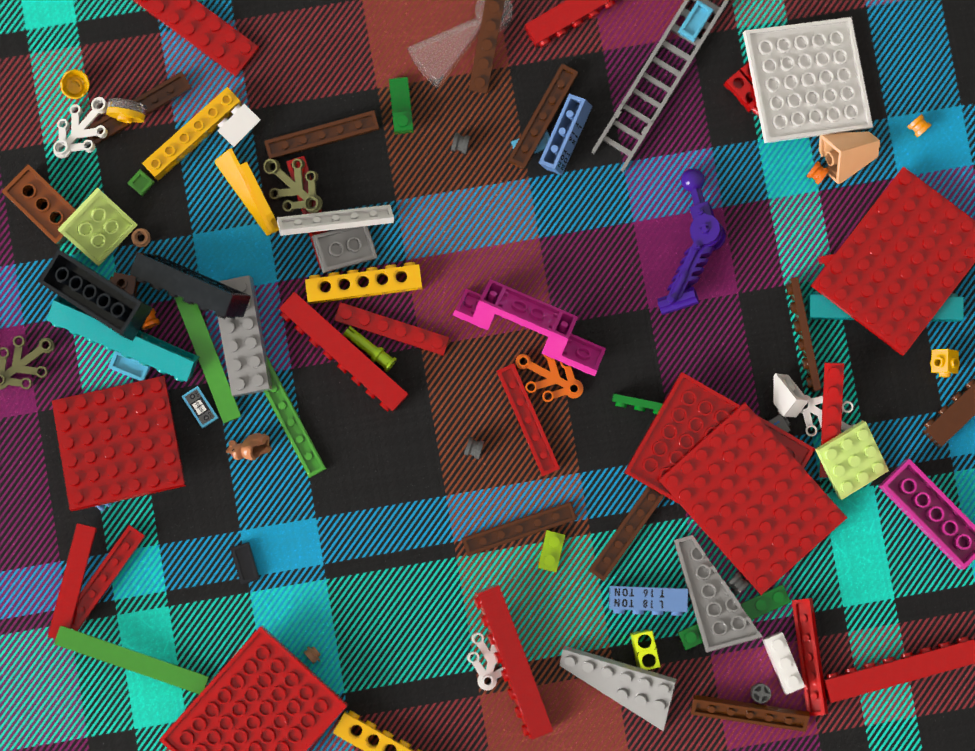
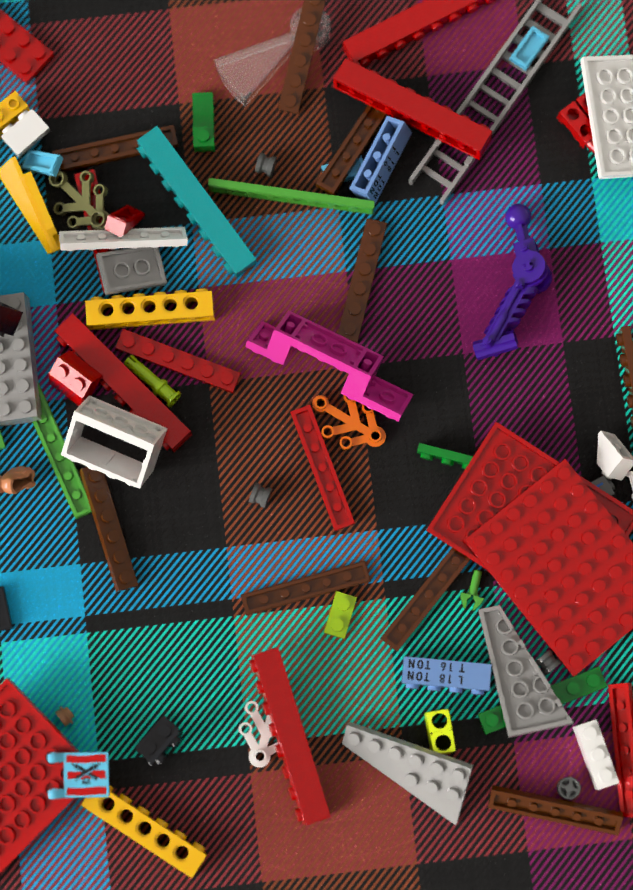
camera: 10 degrees right, 5 degrees down
none -> medium azure tile [21,149,64,177]
none -> flag [47,752,110,799]
none -> red slope [49,350,103,406]
none -> white hose [61,395,167,488]
none -> reddish brown plate [79,467,138,592]
none -> red slope [105,205,145,237]
none -> black bracket [134,715,183,766]
none -> teal brick [137,126,257,278]
none -> bright green tile [208,178,375,215]
none -> red brick [333,58,492,160]
none -> reddish brown plate [338,218,387,344]
none -> bright green bar [460,570,484,611]

